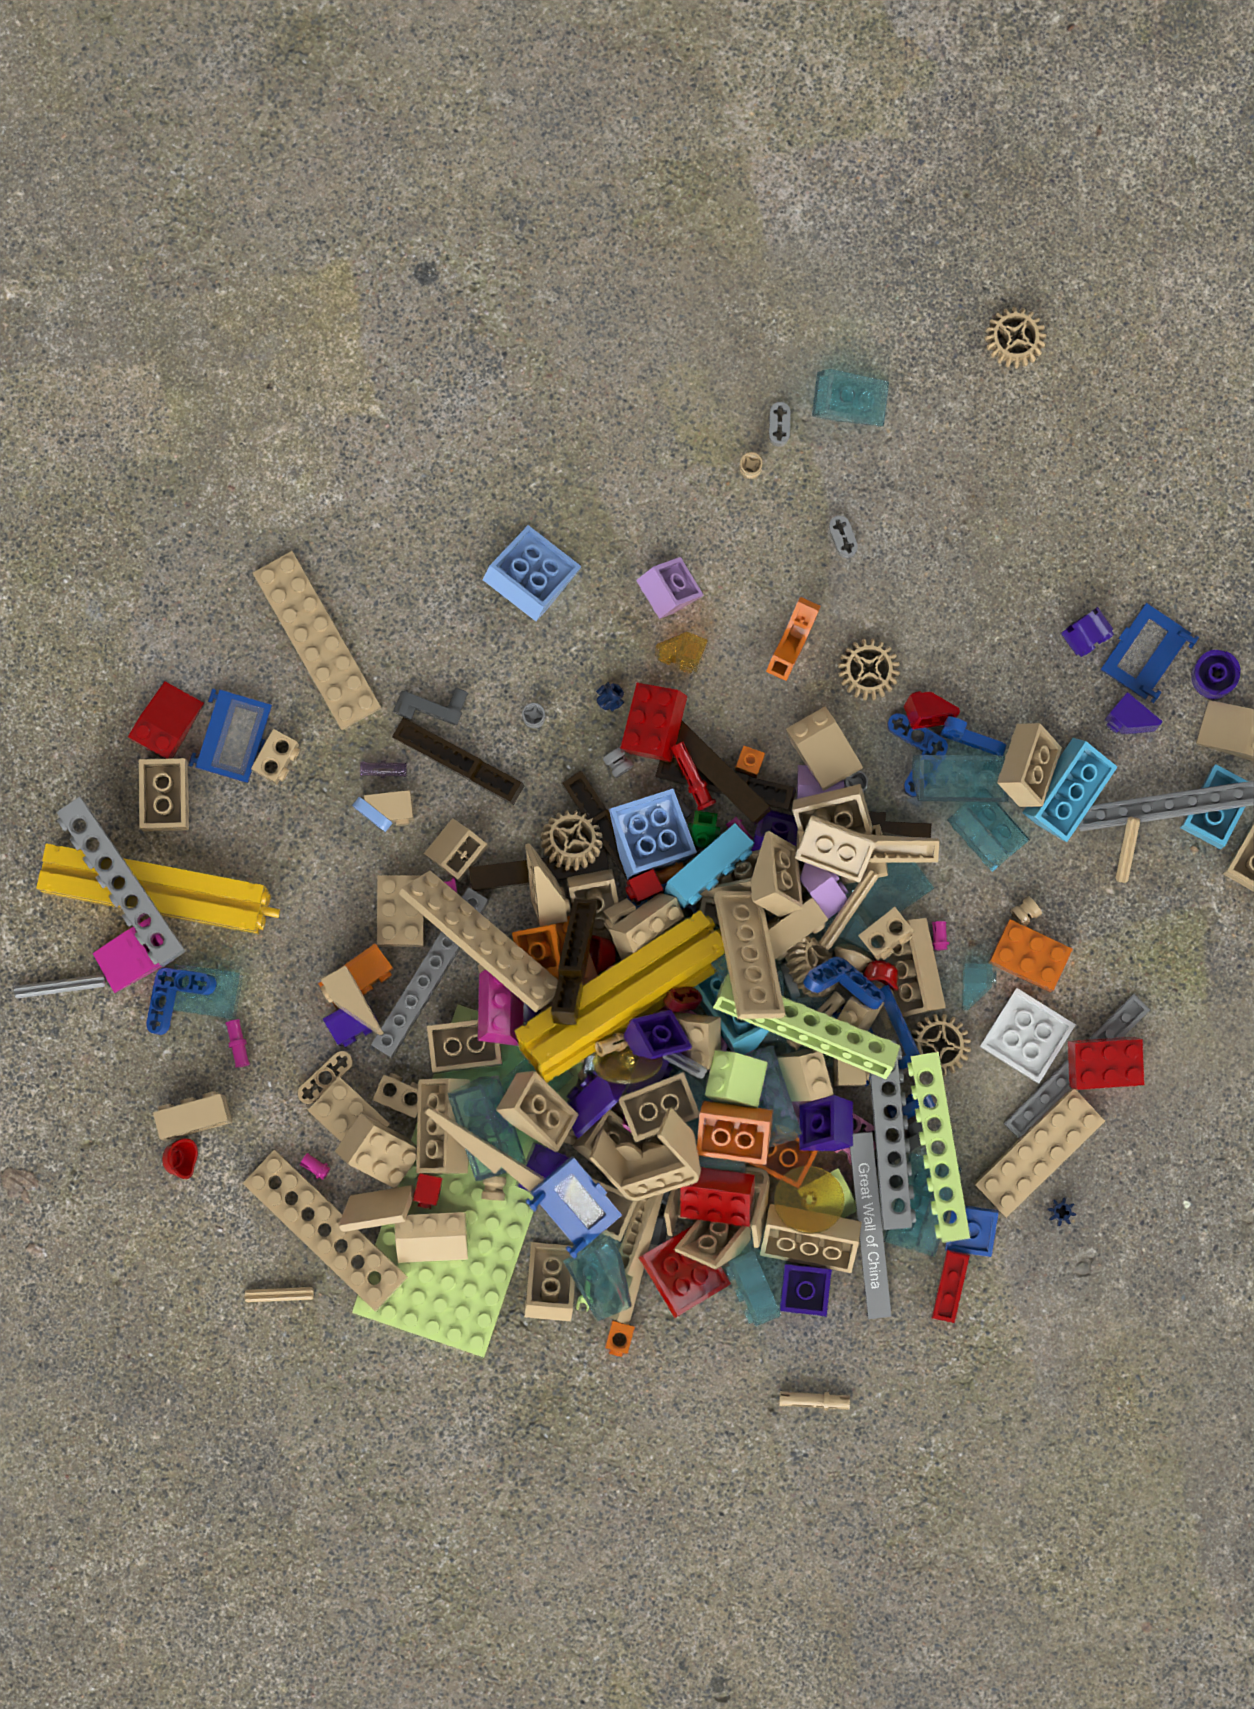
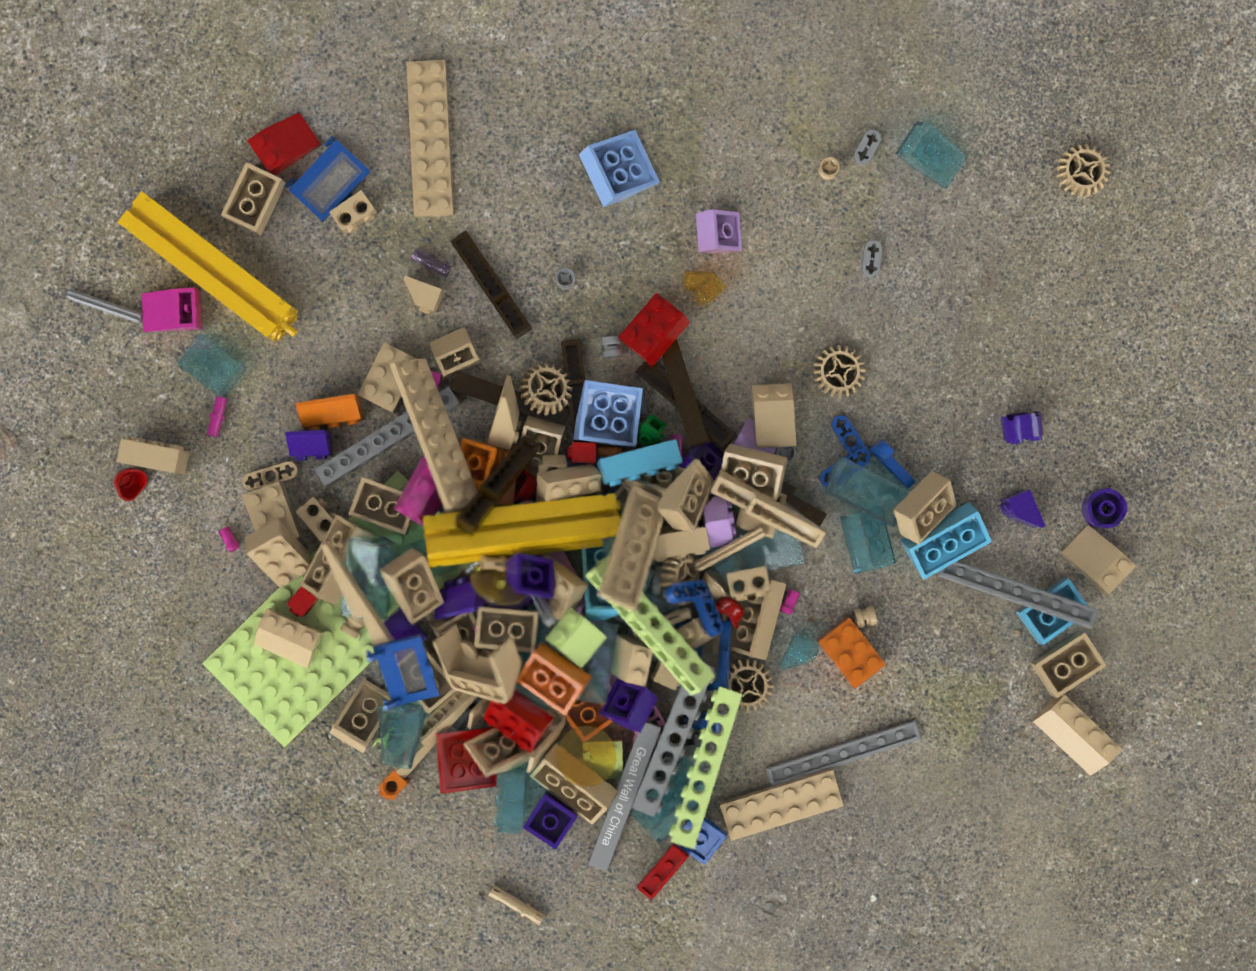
camera: 30 degrees right, 5 degrees up
light grey brick [57,796,186,967] -> none
blue beam [146,968,216,1035] -> none
tan plate [242,1150,408,1311] -> none
tan axle [245,1287,314,1302] -> none
tan slope [320,966,384,1035] -> none
tan tile [339,1185,415,1232] -> none
light blue beam [352,797,393,832] -> none
dark grey beam [393,688,469,726] -> none
dark blue gear [596,682,624,712] -> none
dark red beam [664,987,703,1012] -> none
red pin [670,741,716,811] -> none
orange brick [735,746,765,778] -> none
orange arch [766,597,821,681] -> none
tan tile [795,815,877,883] -> none
red slope [903,691,960,729] -> none
white plate [980,988,1075,1084] -> none
dark blue gear [1047,1198,1076,1226] -> none
red brick [1068,1037,1145,1090] -> none
blue piece [1100,603,1199,704] -> none
tan axle [1116,816,1140,883] -> none

